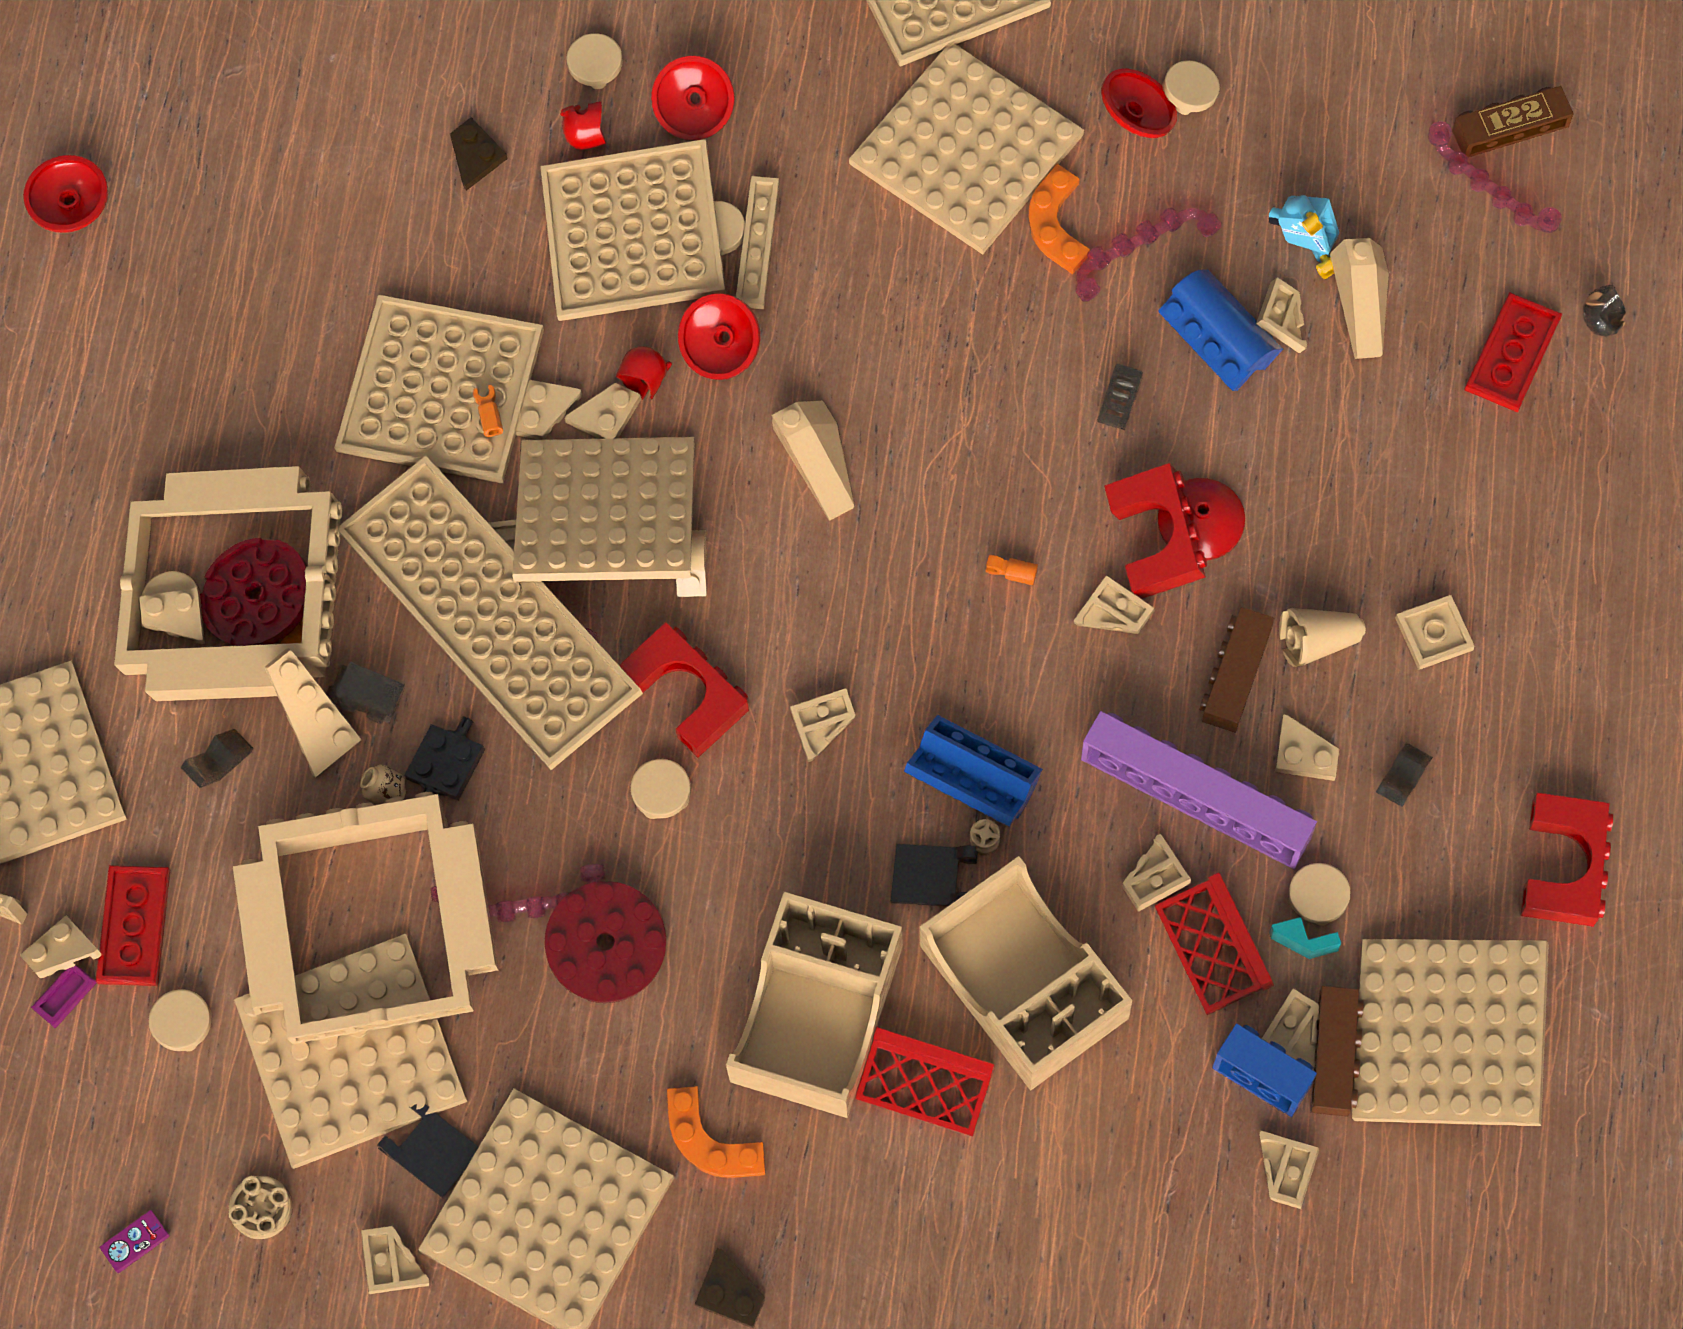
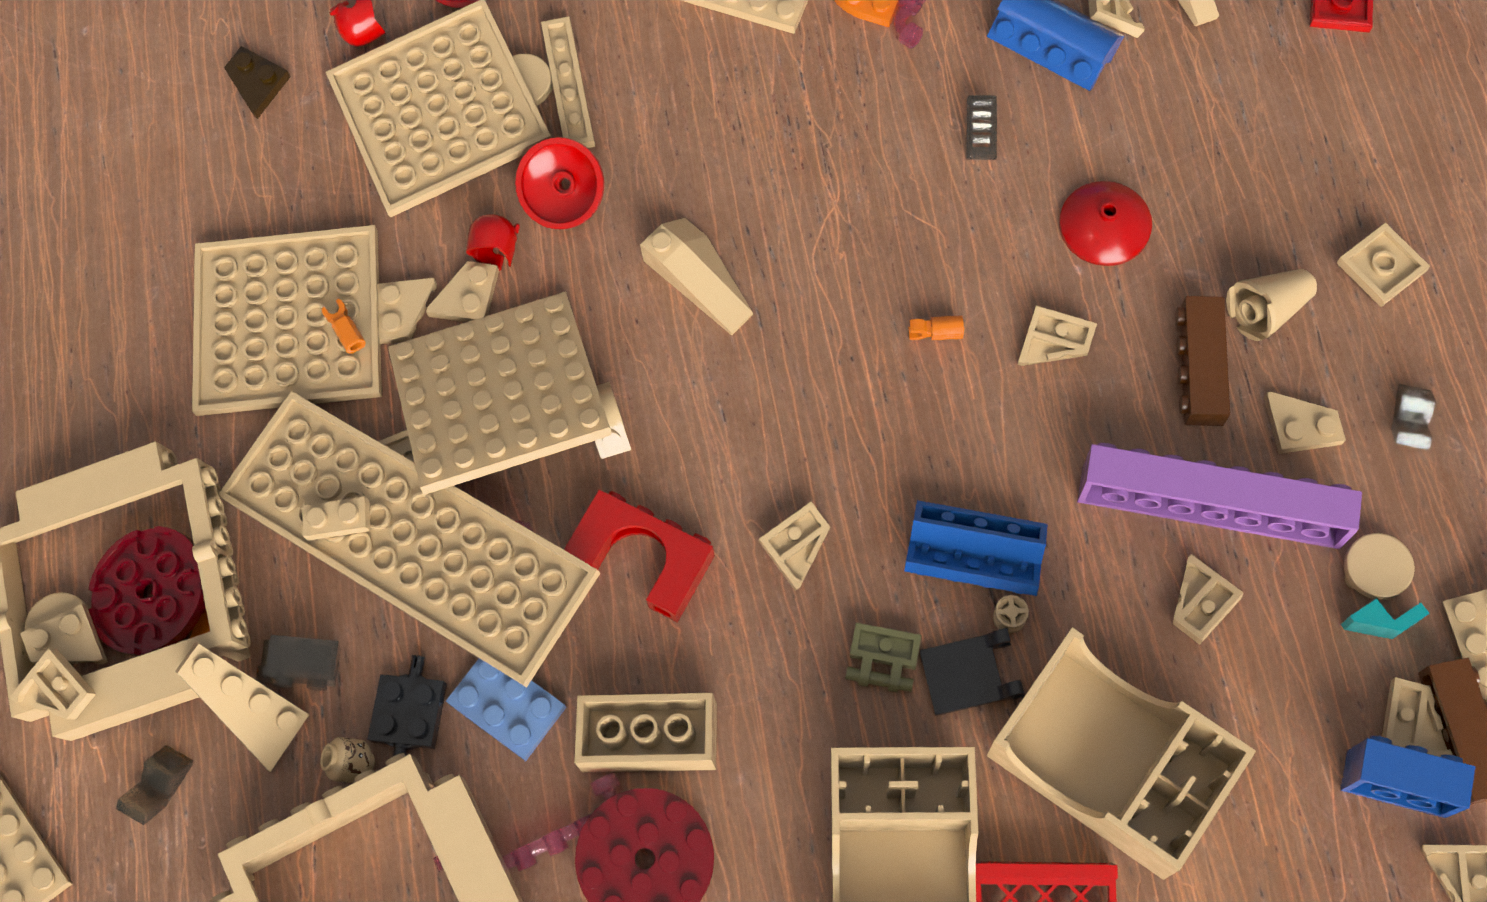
camera: 15 degrees left, 0 degrees up
tan tile [631,759,691,819] -> none
red arch [1104,463,1207,599] -> none
red fence [1155,872,1274,1015] -> none
none -> tan wing [9,648,96,719]
none -> tan plate [302,496,370,540]
none -> medium blue plate [446,658,567,761]
none -> tan brick [574,693,717,772]
none -> olive plate [845,623,922,693]

